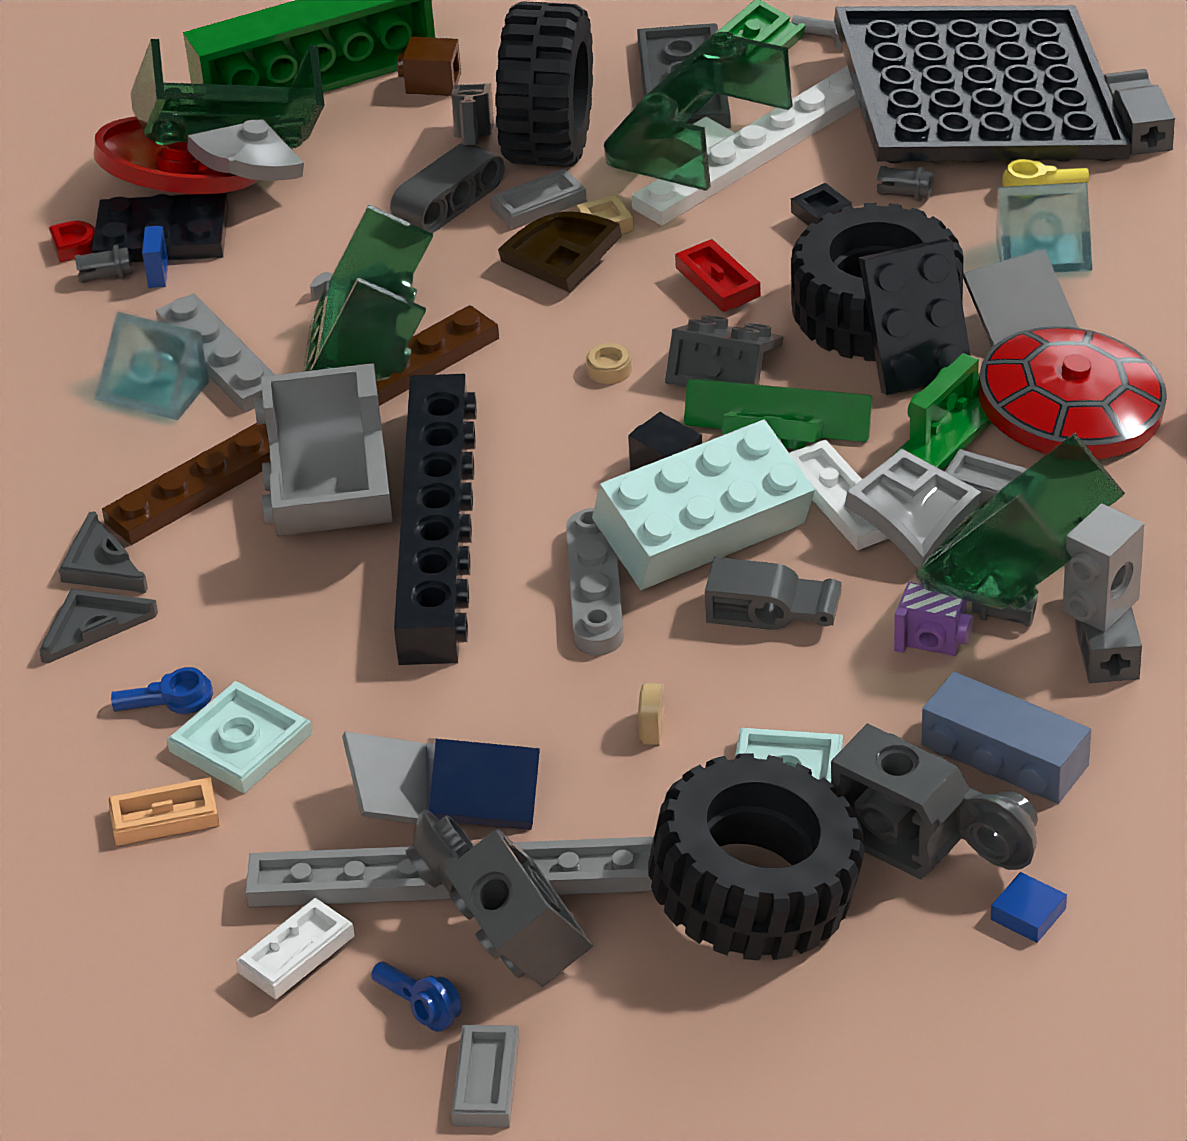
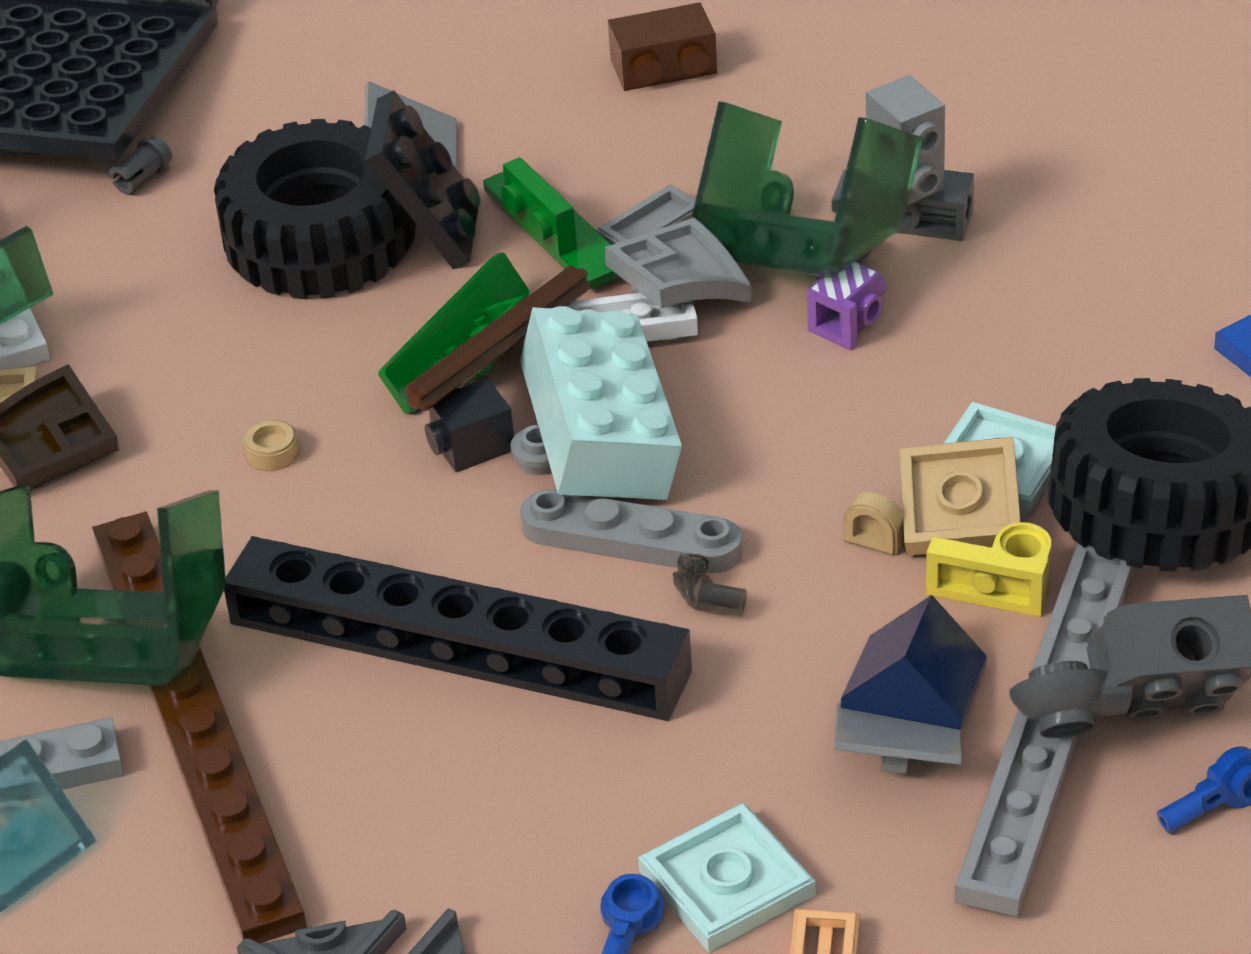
camera: 70 degrees left, 0 degrees up
white plate [236,898,355,1000] -> none
light grey cylinder [254,363,393,537] -> none
dark grey bracket [665,315,783,387] -> none
red plate [675,239,761,312] -> none
dark grey piece [705,557,842,630] -> none
black plate [791,183,852,226] -> none
dark grey brick [831,723,1038,880] -> none
sand blue brick [921,671,1091,804] -> none
red dish [978,326,1167,460] -> none
clear light blue slope [996,182,1093,274] -> none
light yellow plate [1002,159,1089,198] -> none
none -> reddish brown axle [405,266,590,411]
none -> clear smoke arm [673,553,747,618]
none -> tan plate [899,437,1021,556]
none -> light yellow plate [926,522,1051,617]

